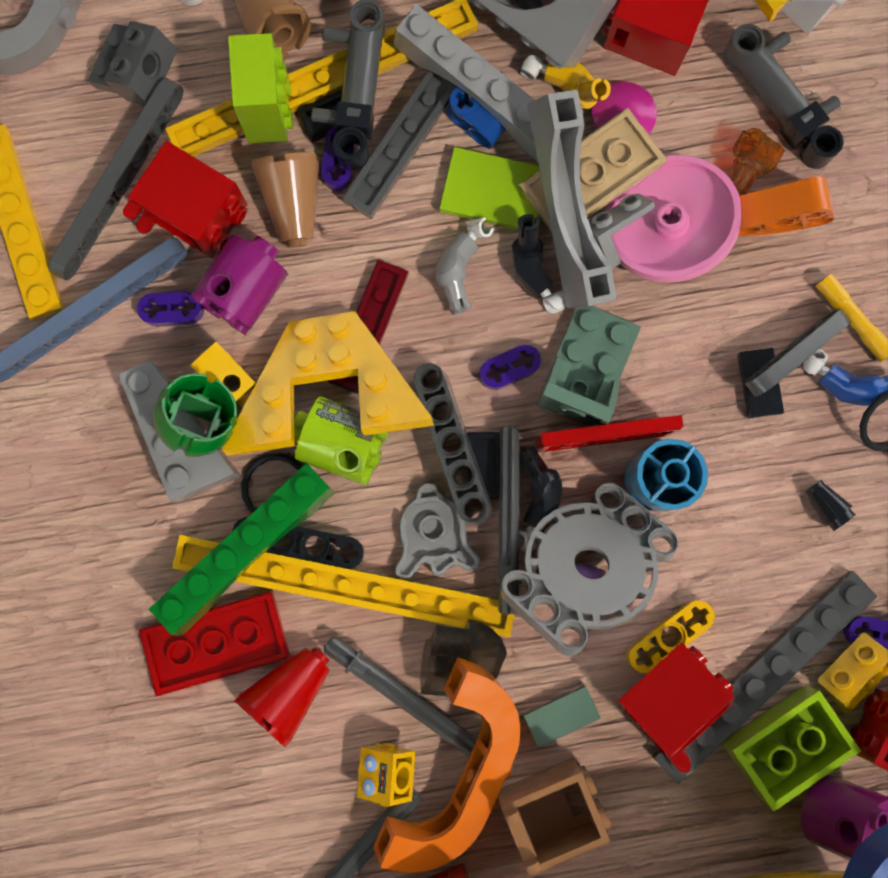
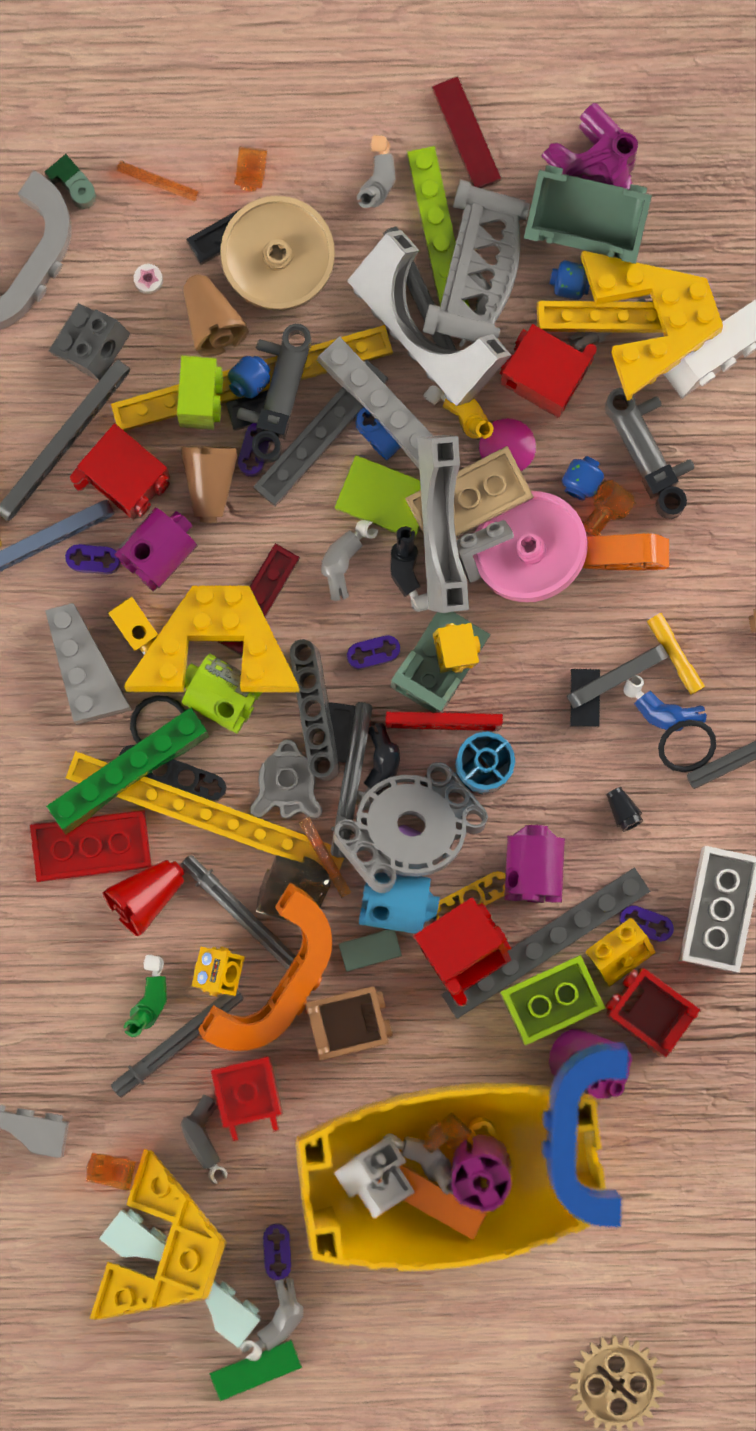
camera: 10 degrees right, 0 degrees up
green piece [153,373,237,457] -> none
none -> green arm [124,955,167,1037]
none -> blue head [228,356,270,398]
none -> clear orange bar [299,817,352,898]
none -> dark azure cylinder [359,872,440,934]
none -> yellow head [433,623,480,673]
none -> magenta cylinder [504,825,565,903]
none -> blue head [562,456,604,501]

